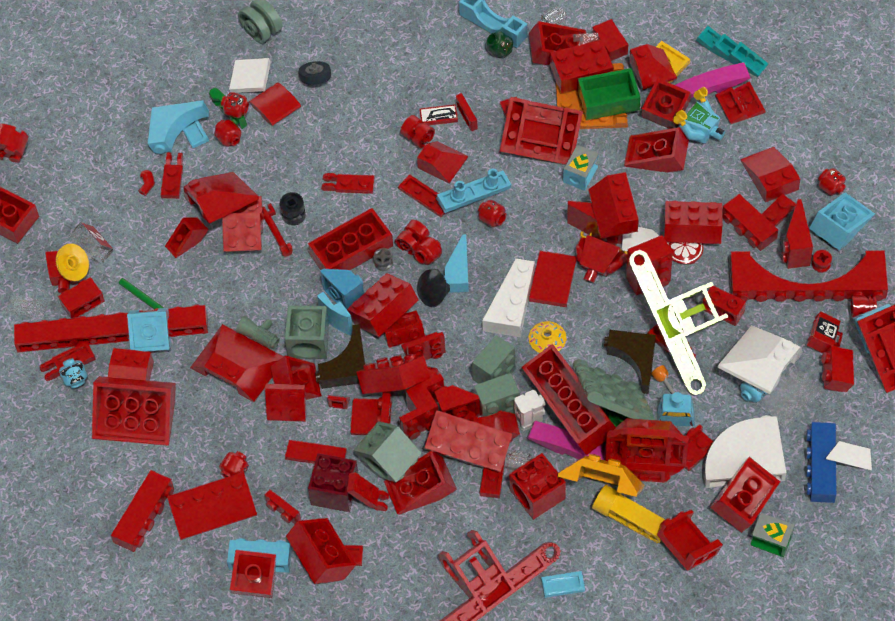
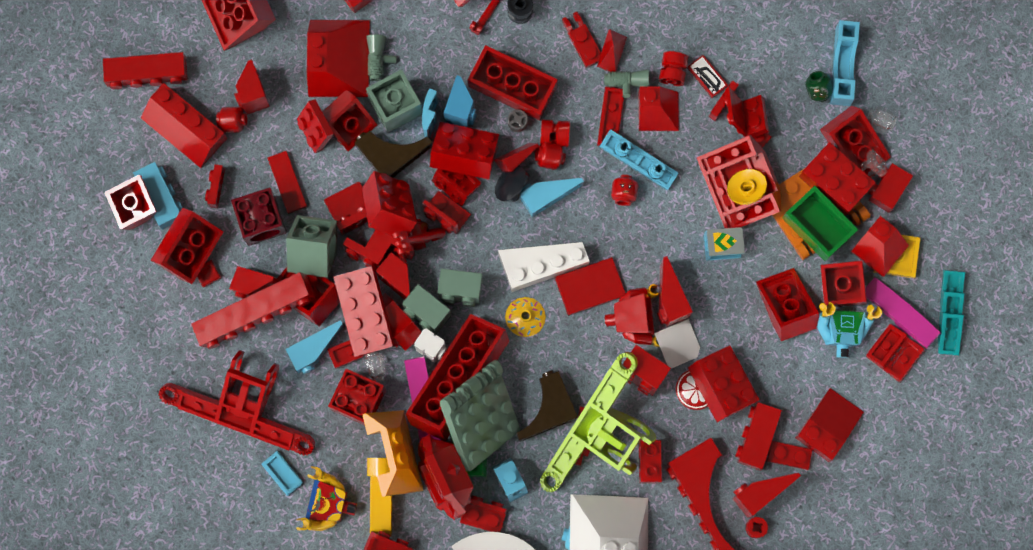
camera: 55 degrees right, 20 degrees up
red slope [327,395,350,409] -> none
red hinge [347,472,389,511] -> none
red slope [588,172,639,238] -> none
orange hinge [651,365,675,394] -> none
medium azure slope [809,193,875,250] -> none
red head [818,168,846,196] -> none
none -> brick [191,272,315,349]
none -> red slope [229,266,280,299]
none -> red slope [234,59,270,115]
none -> medium azure slope [285,320,344,374]
none -> torso [296,466,357,531]
none -> red hinge [393,228,446,254]
none -> red slope [494,143,539,172]
none -> red slope [597,29,627,72]
none -> sand green piece [604,69,649,98]
none -> red bracket [724,87,769,138]
none -> yellow dish [727,169,767,205]

